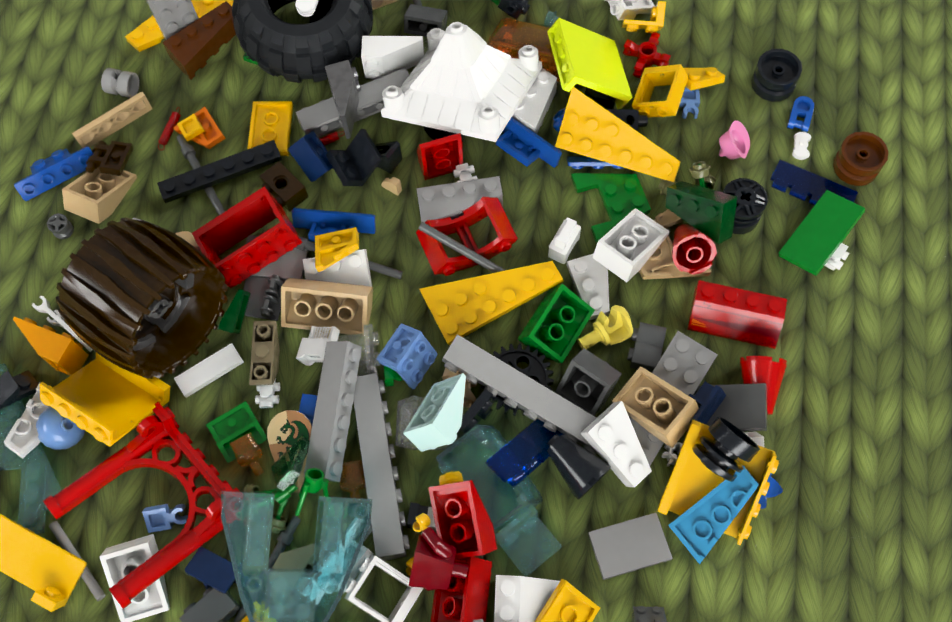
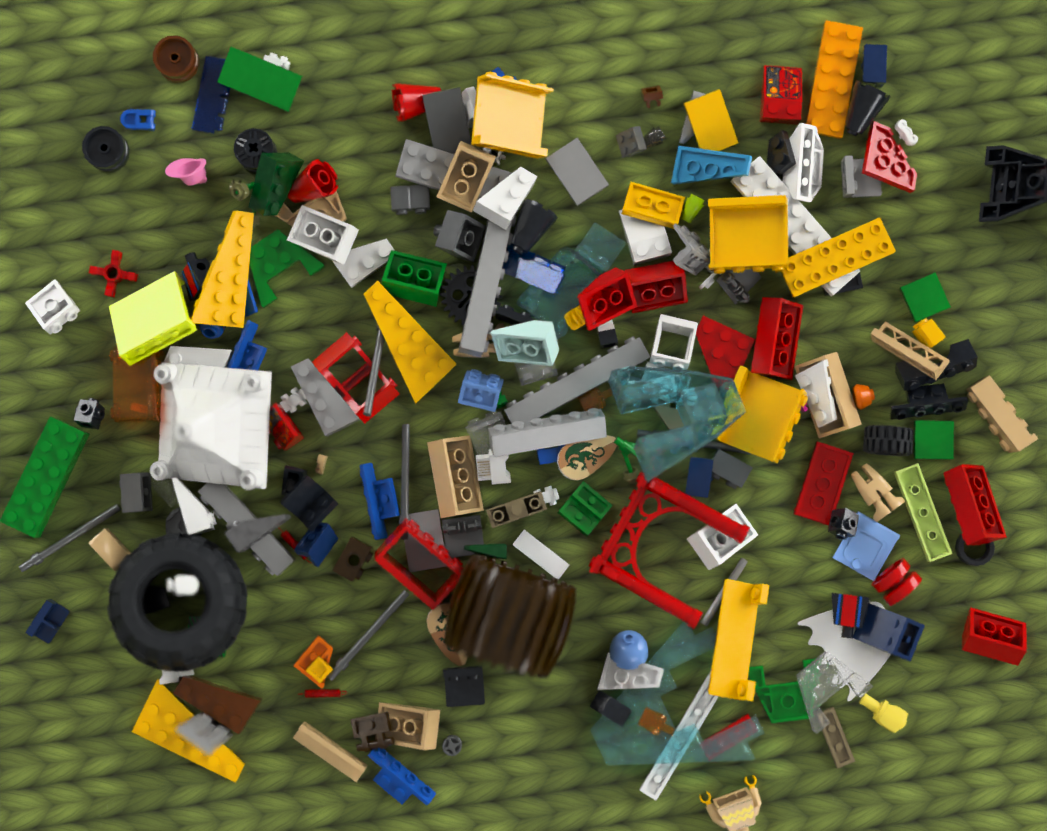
camera: 110 degrees left, 20 degrees up
light orange slope [13,316,89,376] -> none
white flag [32,296,93,352] -> none
yellow panel [40,353,171,447] -> none
light grey wheel [101,68,139,98] -> none
medium blue plate [142,504,188,533] -> none
black plate [157,140,282,204] -> none
clear orange piece [229,432,264,476] -> none
yellow tile [247,101,293,156] -> none
clear green wing [271,435,309,491] -> none
green plant [295,468,331,519] -> none
white wing [302,249,372,287] -> none
yellow wing [315,227,359,272] -> none
dark red torso [406,513,469,591] -> none
clear light blue plate [543,10,559,29] -> none
white piece [548,217,581,264] -> none
light yellow piece [577,305,633,350] -> none
yellow bracket [622,1,666,33] -> none
yellow window [632,64,688,118] -> none
dark azure wing [668,465,760,564] -> none
medium blue plate [679,87,700,119] -> none
yellow wing [684,67,725,91] -> none
red slope [687,280,787,349] -> none
dark blue panel [688,381,726,425] -> none
black wheel [692,416,760,482] -> none
white piece [792,132,811,160] -> none

